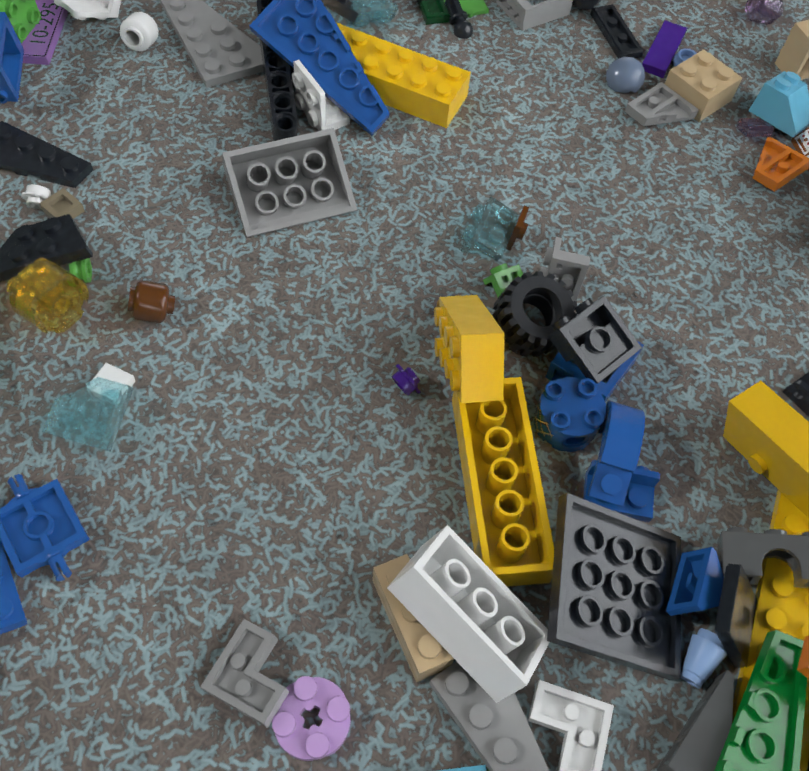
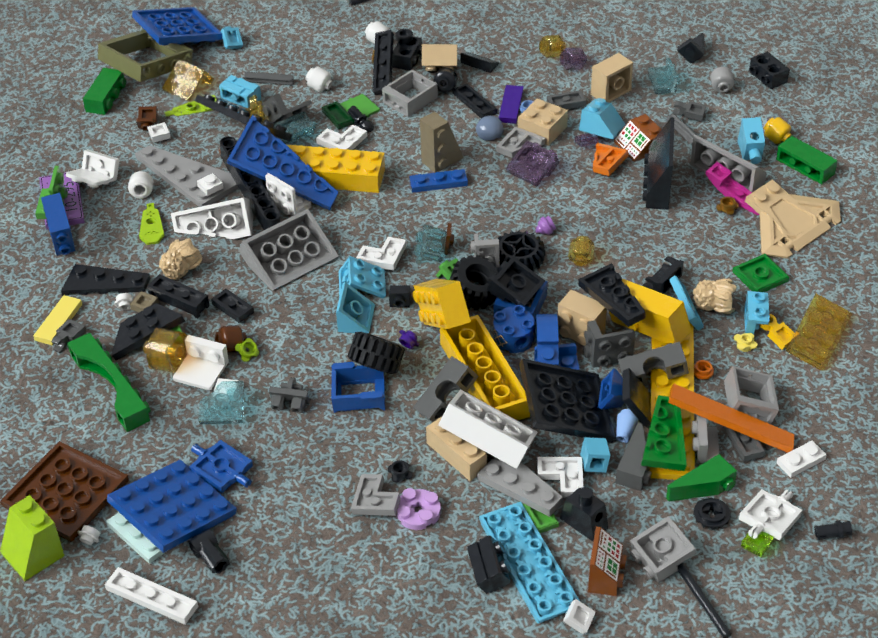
camera: 10 degrees left, 15 degrees down
none -> lime piece [139,203,165,245]
none -> black container [147,274,210,319]
none -> tan hair [159,238,202,280]
none -> white wedge [171,197,254,239]
none -> white bracket [173,335,229,391]
none -> white plate [197,173,223,196]
none -> black plate [211,289,254,323]
none -> lime plate [235,338,259,362]
none -> dark grey hips [269,377,311,413]
none -> white plate [316,125,367,150]
none -> blue piece [331,362,385,413]
none -> medium azure slope [336,282,375,333]
none -> medium azure bracket [338,256,386,298]
none -> black tyre [347,332,405,374]
none -> white plate [356,237,407,271]
none -> black plate [388,460,413,483]
none -> black bracket [389,285,410,308]
none -> blue plate [409,169,468,193]
none -> dark grey arch [413,356,479,423]
none -> dark tan wedge [420,112,464,173]
none -> black gear [498,230,546,272]
none -> clear purple plate [506,140,560,187]
none -> medium lavender plate [536,216,556,235]
none -> dark grey plate [547,90,586,110]
none -> tan brick [558,290,607,346]
none -> clear yellow head [568,236,595,267]
none -> black wing [578,263,646,327]
none -> medium azure brick [580,437,611,473]
none -> dark grey bracket [583,320,636,368]

